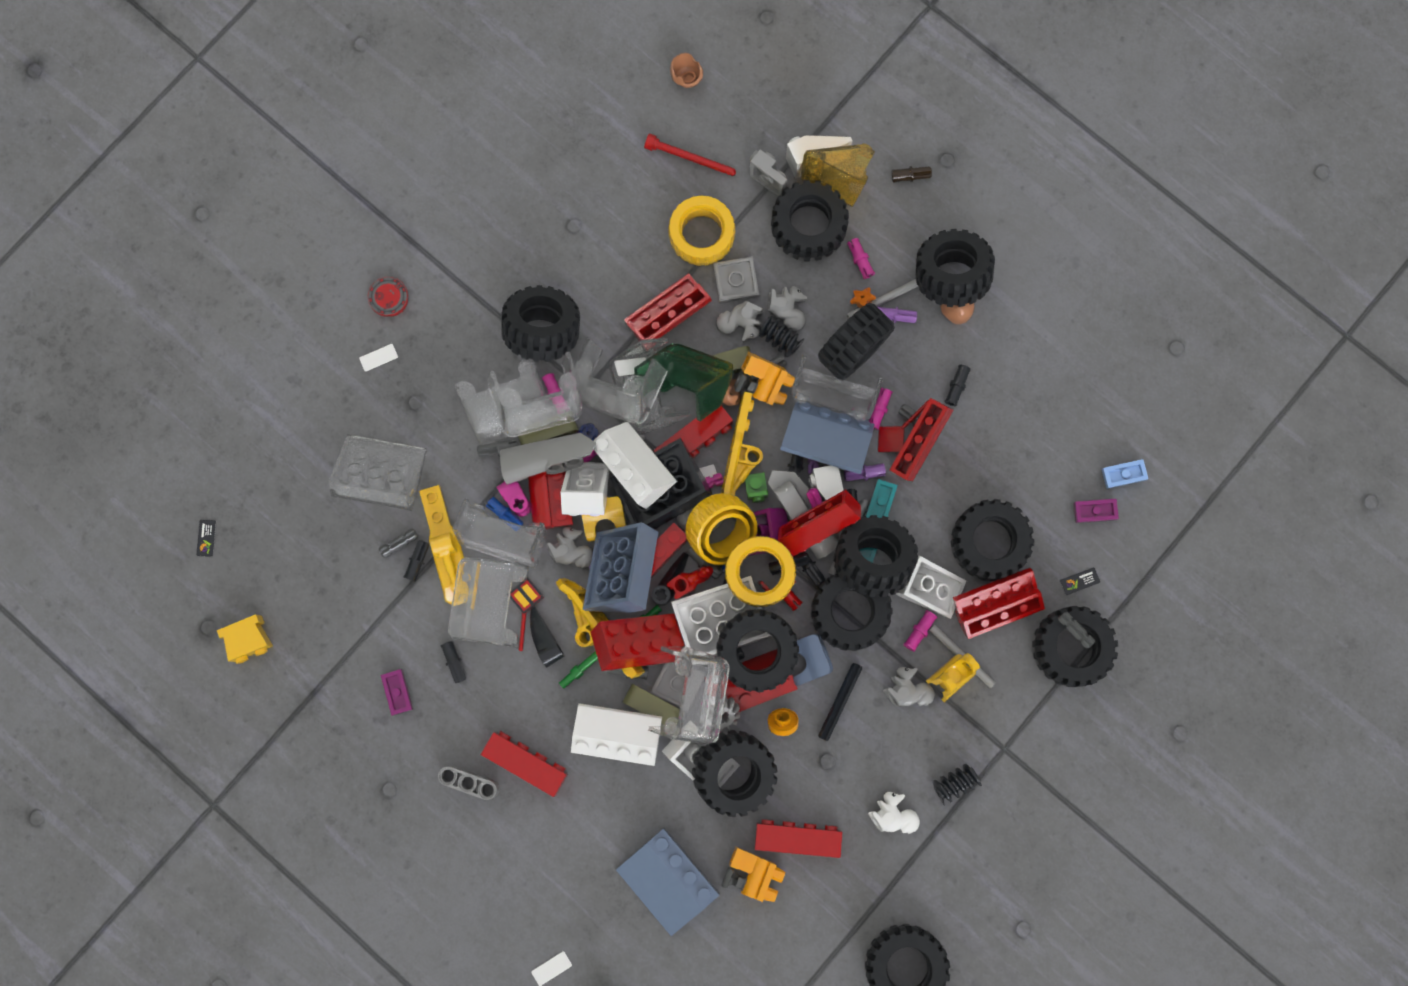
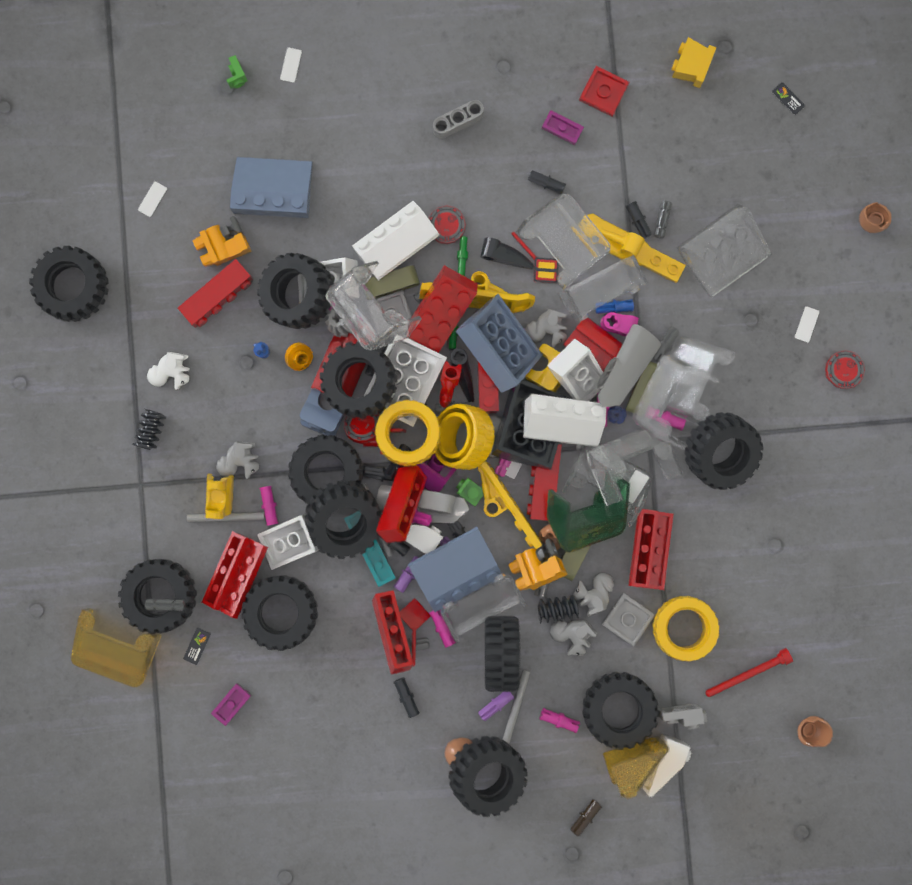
camera: 125 degrees right, 5 degrees up
red brick [481,731,568,797] -> none
black axle [818,663,862,741] -> none
orange plate [850,287,876,308] -> none
light blue plate [1101,459,1148,489] -> none
none -> clear yellow windscreen [71,608,161,687]
none -> white sticker [138,182,167,217]
none -> blue axle [253,342,270,358]
none -> tile [344,412,380,444]
none -> tile [429,206,466,244]
none -> red tile [579,66,630,117]
none -> nougat hair [859,202,891,233]

